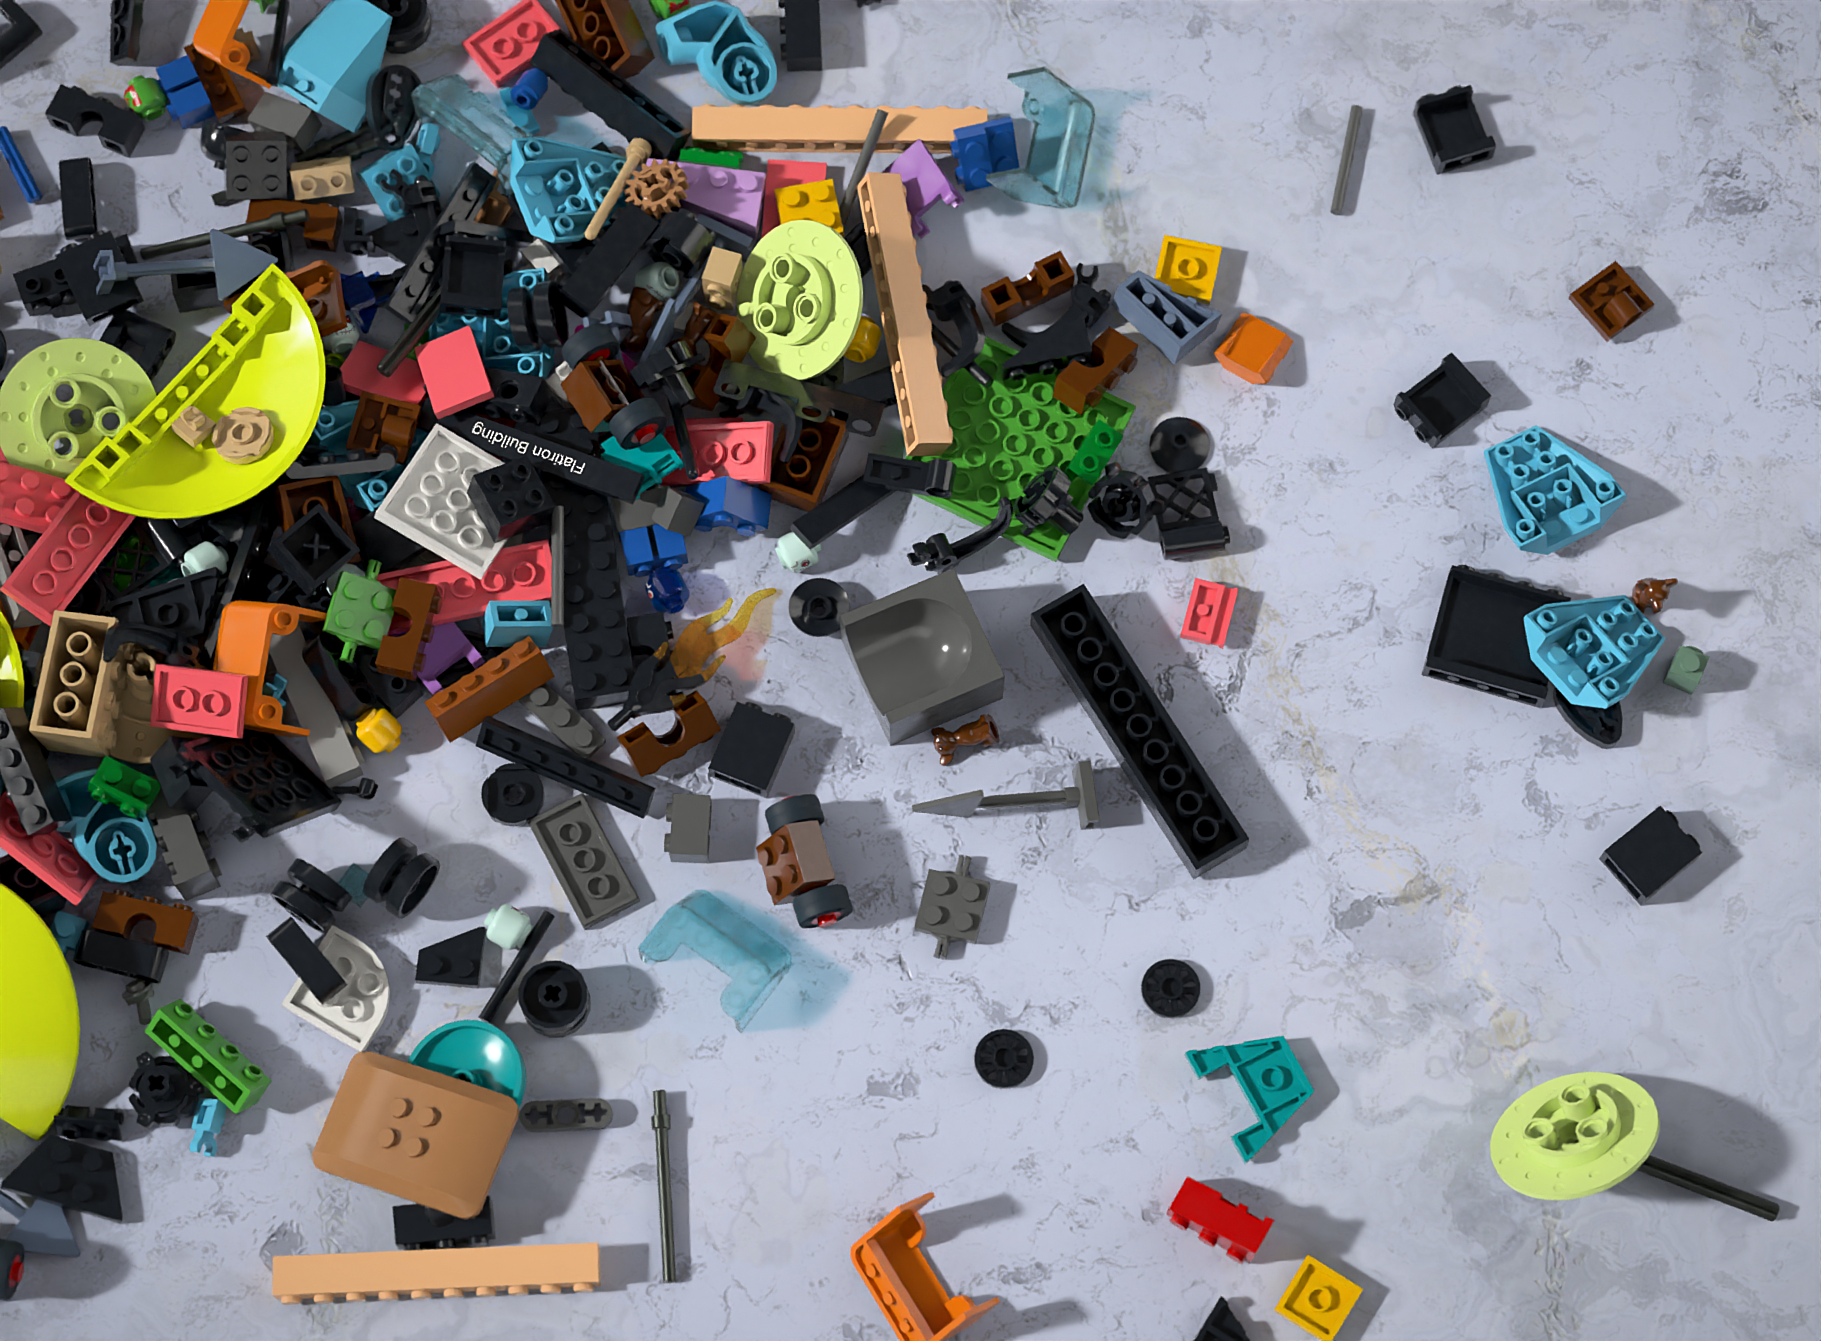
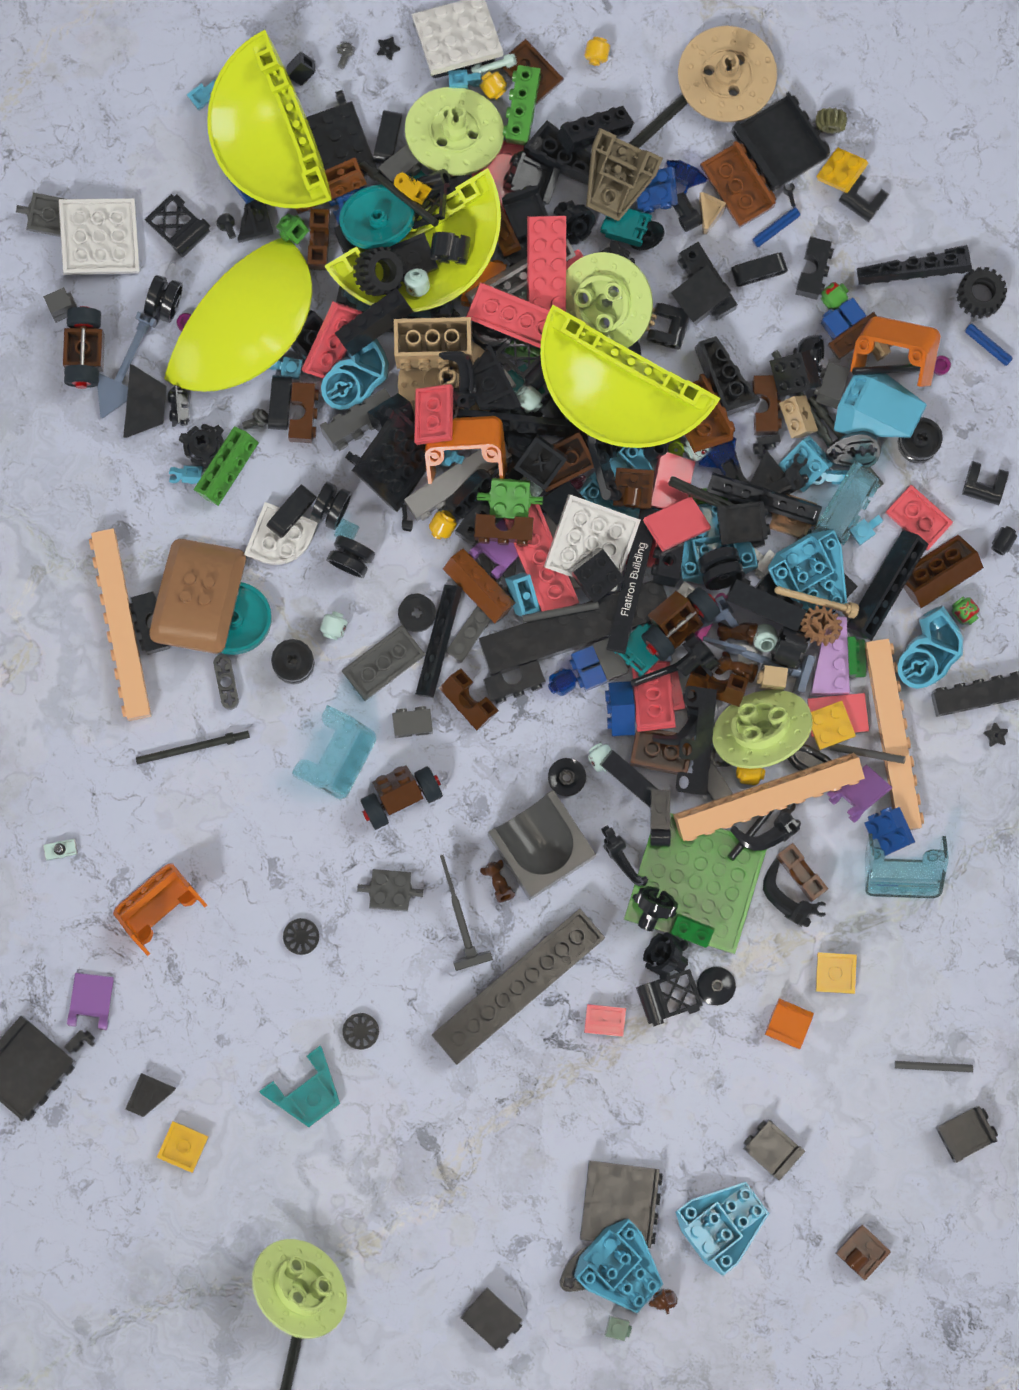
camera: 75 degrees right, 10 degrees up
green bracket [87,756,161,819] -> none
sand blue piece [93,229,278,301] -> none
pearl dark grey bar [140,209,310,260] -> none
tan tile [171,405,216,448] -> none
tan tile [212,407,274,464] -> none
black wing [415,927,486,989] -> none
black tile [440,219,534,248] -> none
black bar [478,910,555,1024] -> none
blue brick [510,68,548,110] -> none
piece [607,588,776,731] -> none
dark grey panel [652,486,705,536] -> none
black brick [708,702,795,798] -> none
black slope [1002,318,1092,381] -> none
reddish brown arch [1053,326,1138,415] -> none
sand blue wedge [1111,270,1222,365] -> none
red wedge [1166,1176,1275,1264] -> none

